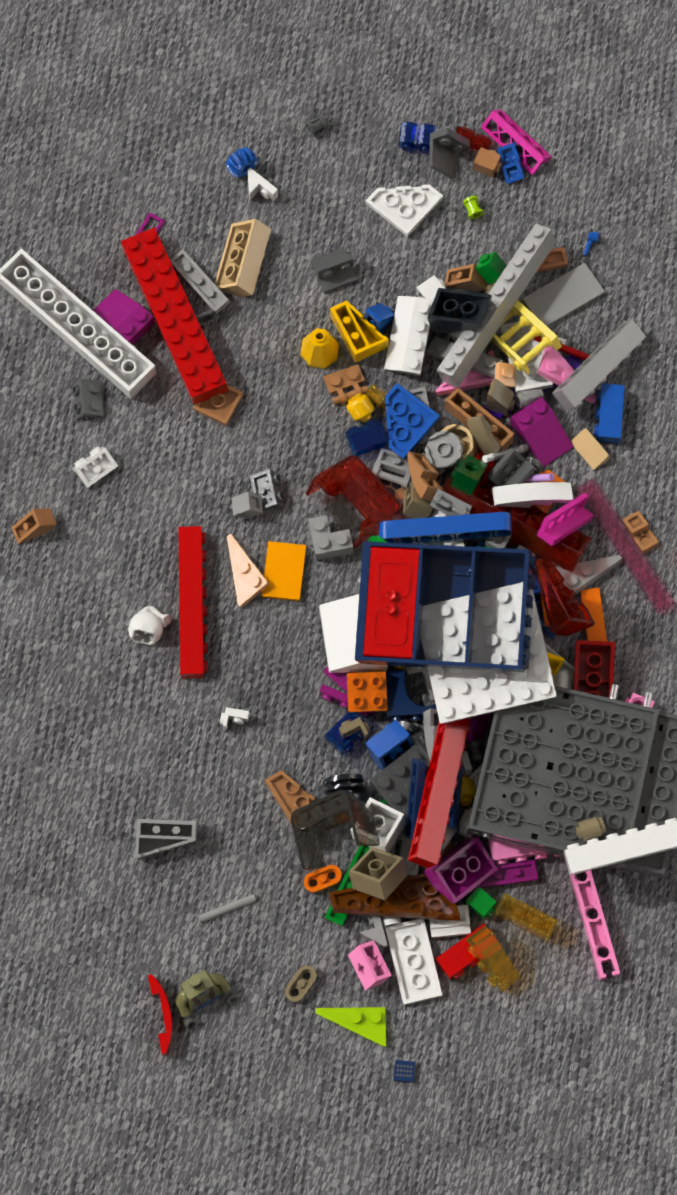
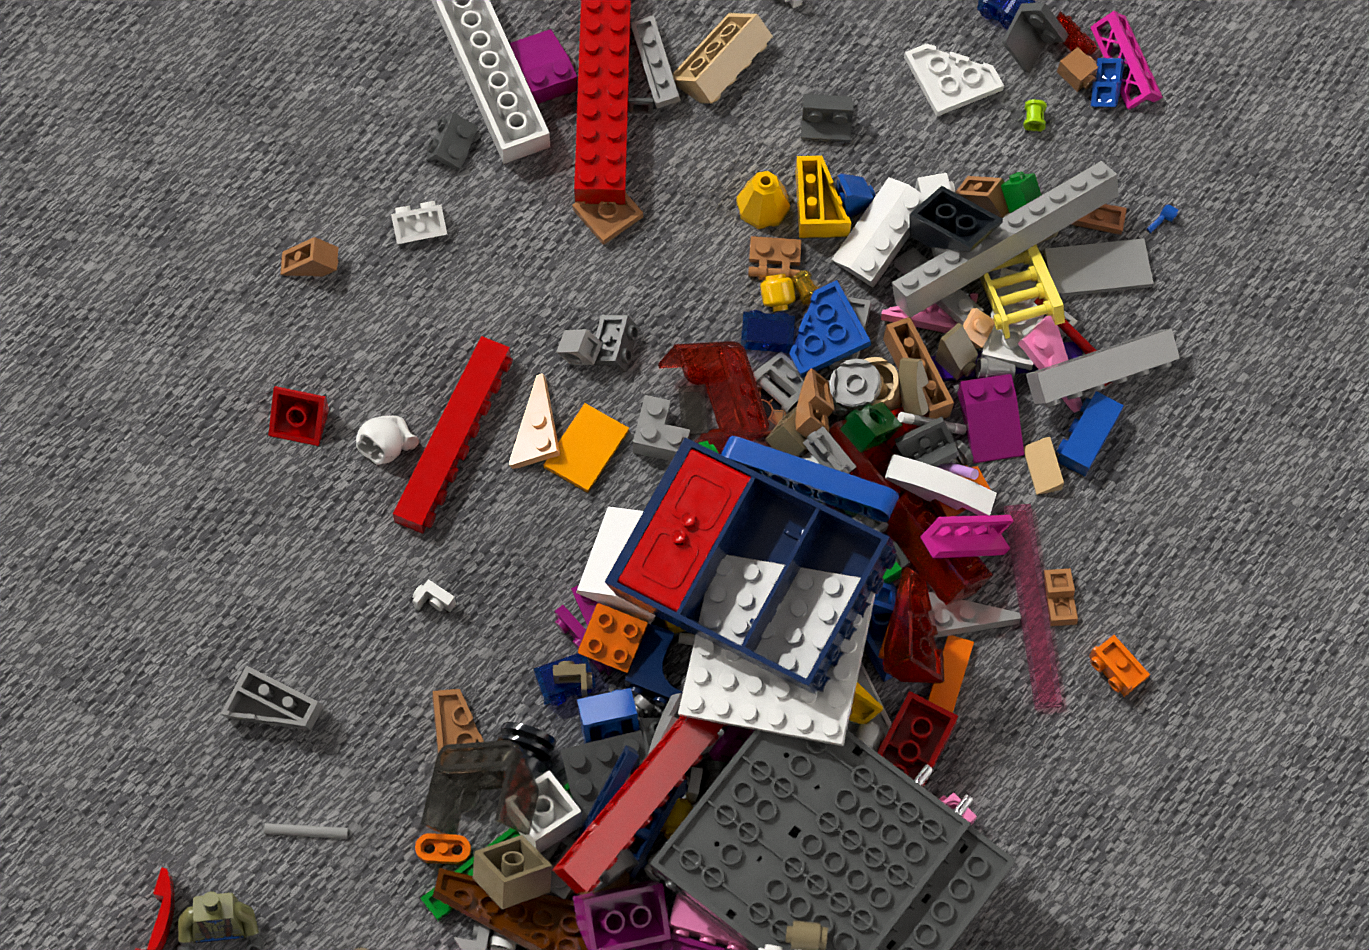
camera: 20 degrees right, 5 degrees down
none -> red slope [268,386,329,446]

